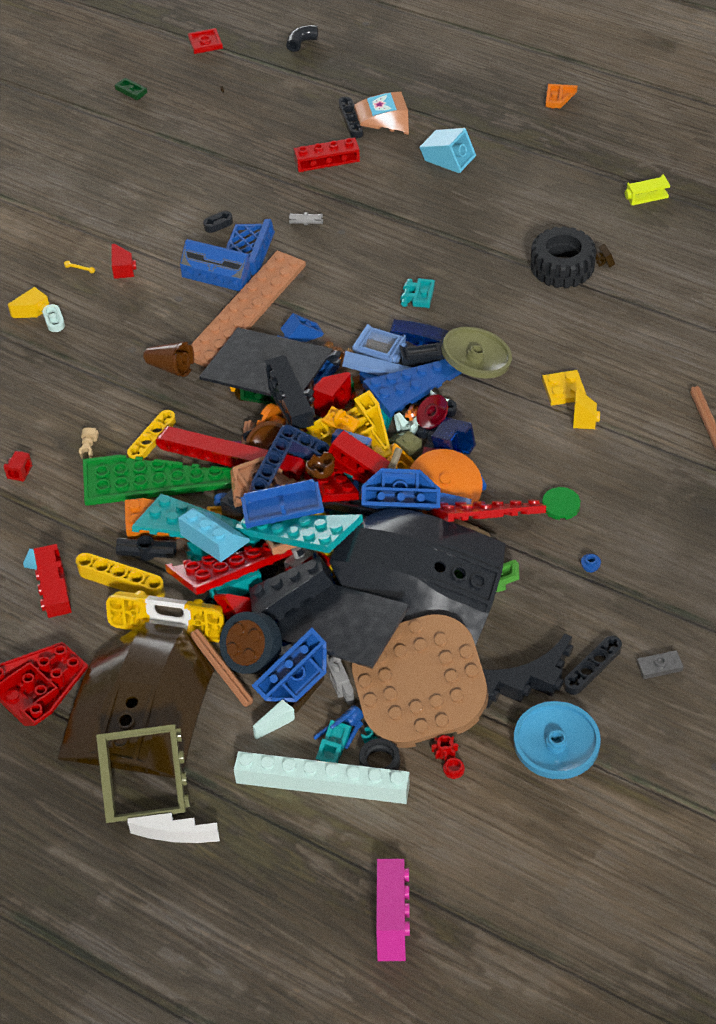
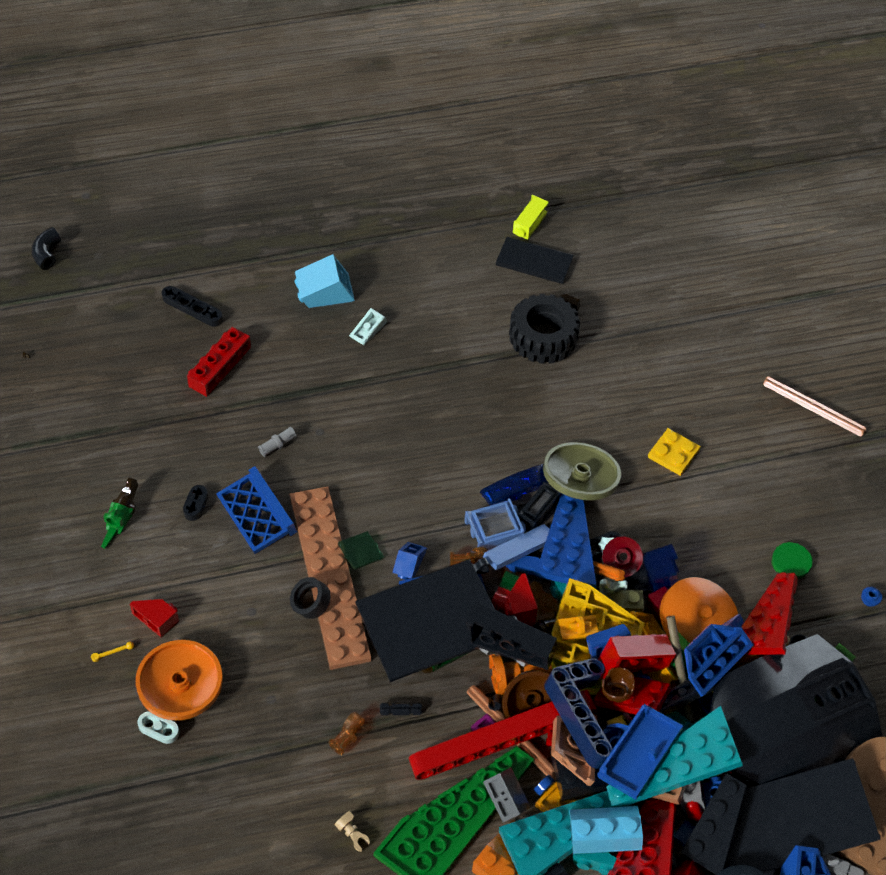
camera: 50 degrees left, 5 degrees up
yellow slope [8,287,49,318] -> none
yellow beam [127,410,176,460] -> none
reddish brown cone [143,341,194,377] -> none
blue slope [180,239,251,291] -> none
nougat wedge [354,92,409,135] -> none
teal plate [400,278,435,308] -> none
orange wing [546,84,577,108] -> none
yellow slope [573,389,600,429] -> none
none -> green animal [101,477,138,549]
none -> orange dish [136,640,223,720]
none -> black tyre [290,577,331,619]
none -> clear orange connector [328,712,365,755]
none -> clear green piece [338,531,384,570]
none -> light aqua slope [349,308,387,345]
none -> black axle [380,702,422,715]
none -> dark grey hinge [483,767,531,822]
none -> black tile [496,237,574,284]

